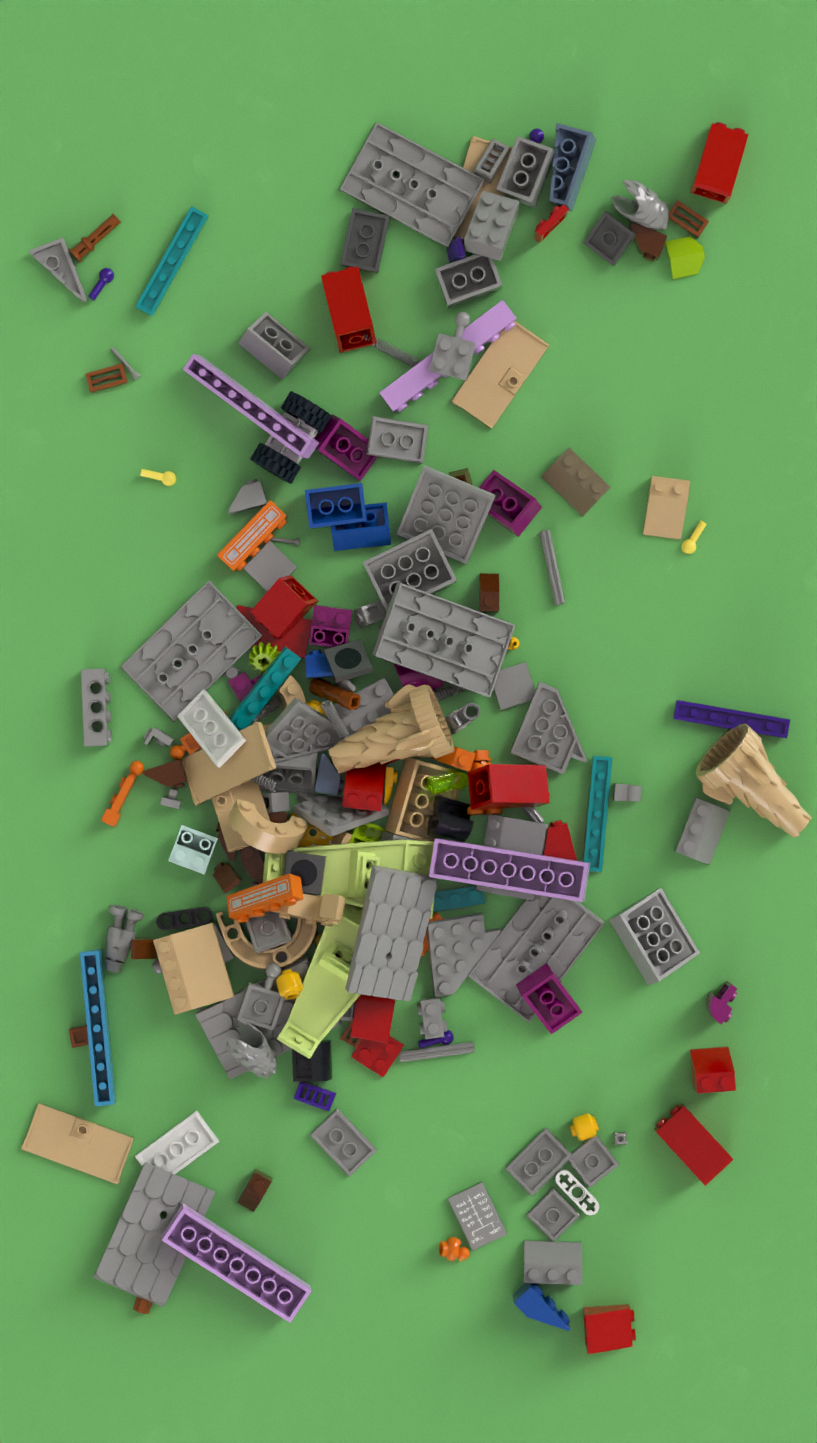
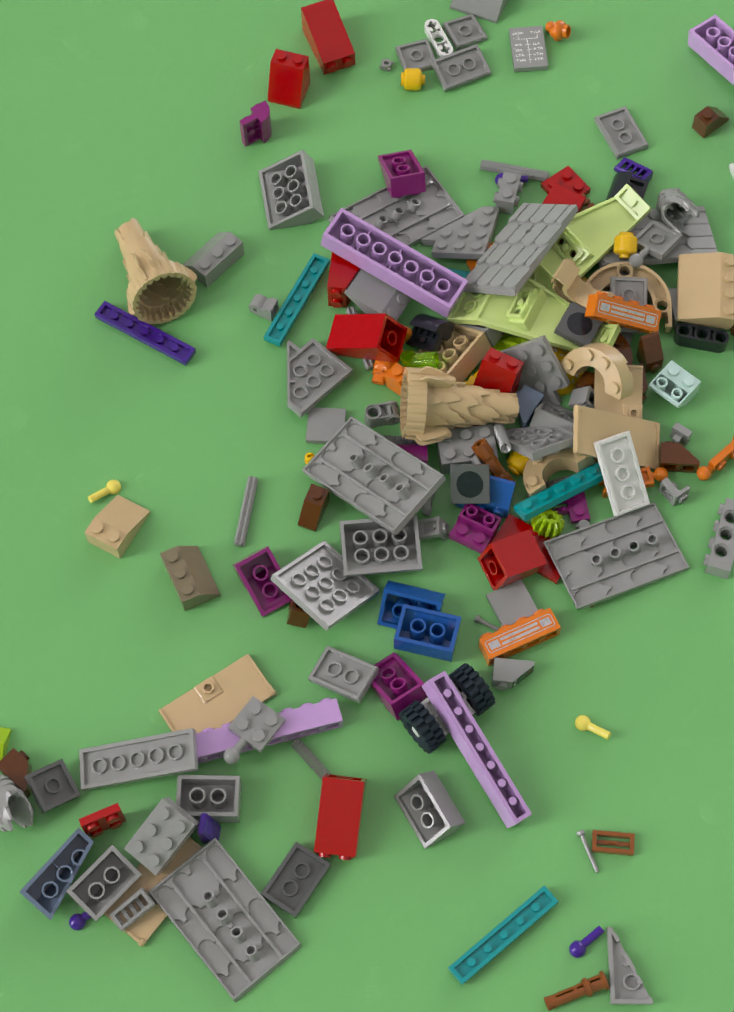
camera: 160 degrees left, 25 degrees down
none -> light grey plate [79,728,198,791]

